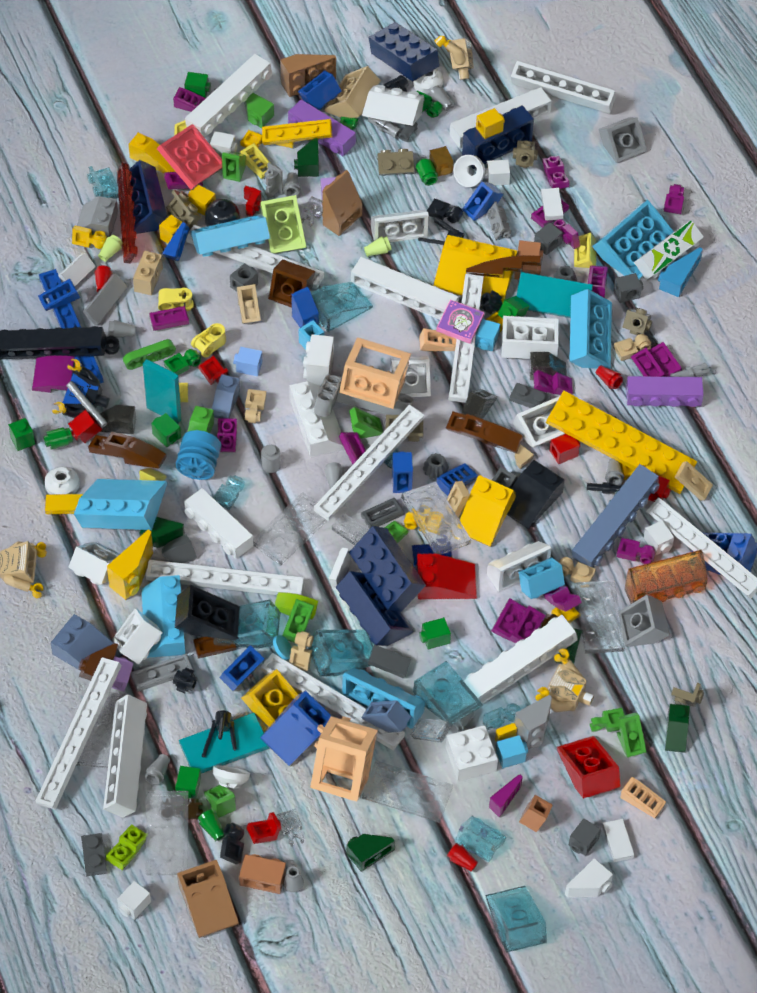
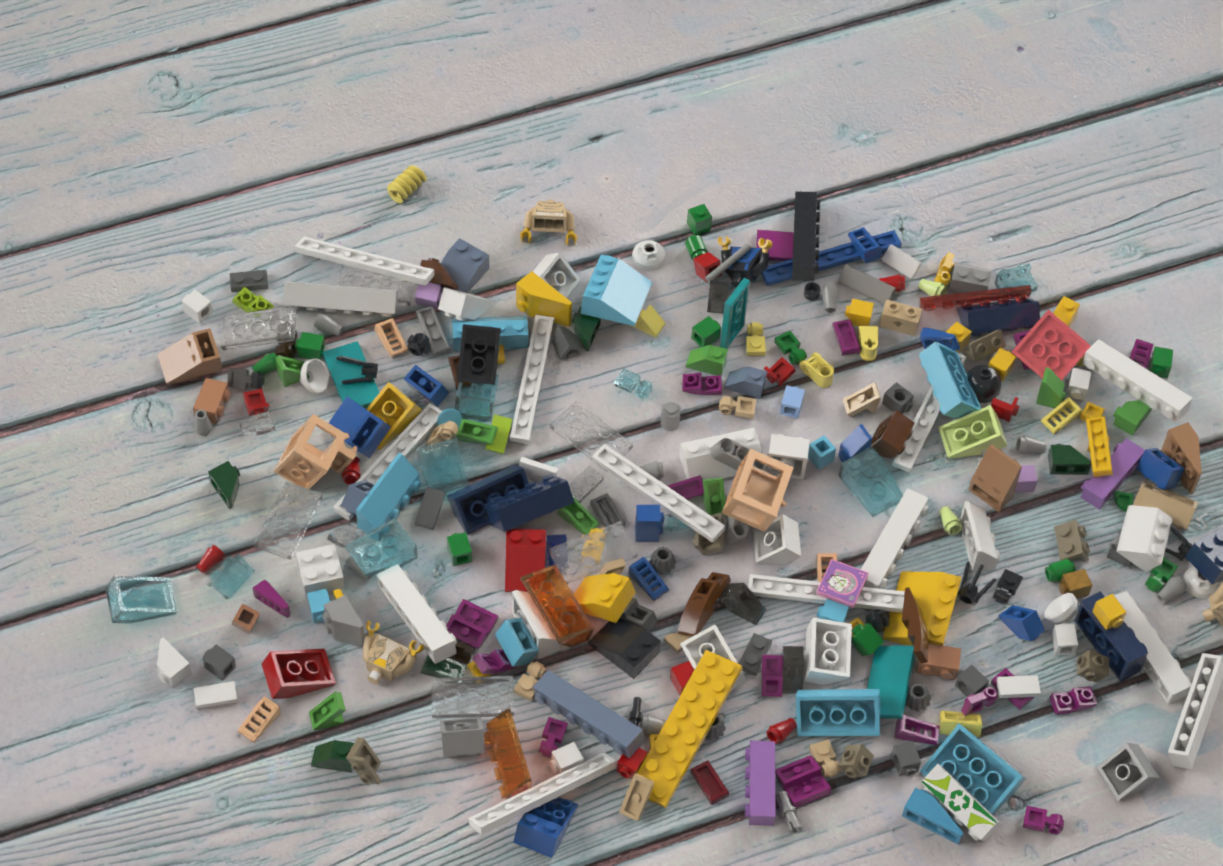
camera: 90 degrees right, 0 degrees up
yellow tile [45,494,83,514] -> none
reddish brown slope [88,432,167,469] -> none
bright green beam [123,339,176,370] -> none
dark azure wheel [176,430,221,480] -> none
white brick [184,488,253,559] -> none
light grey hinge [265,162,283,198] -> none
clear light blue plate [483,703,521,730] -> none
light grey hinge [487,202,511,240] -> none
bright green plate [589,708,625,732] -> none
none -> light nougat slope [374,318,408,358]
none -> clear orange slope [521,564,594,648]
none -> dark red tile [690,760,729,805]
none -> yellow brick [845,298,874,326]

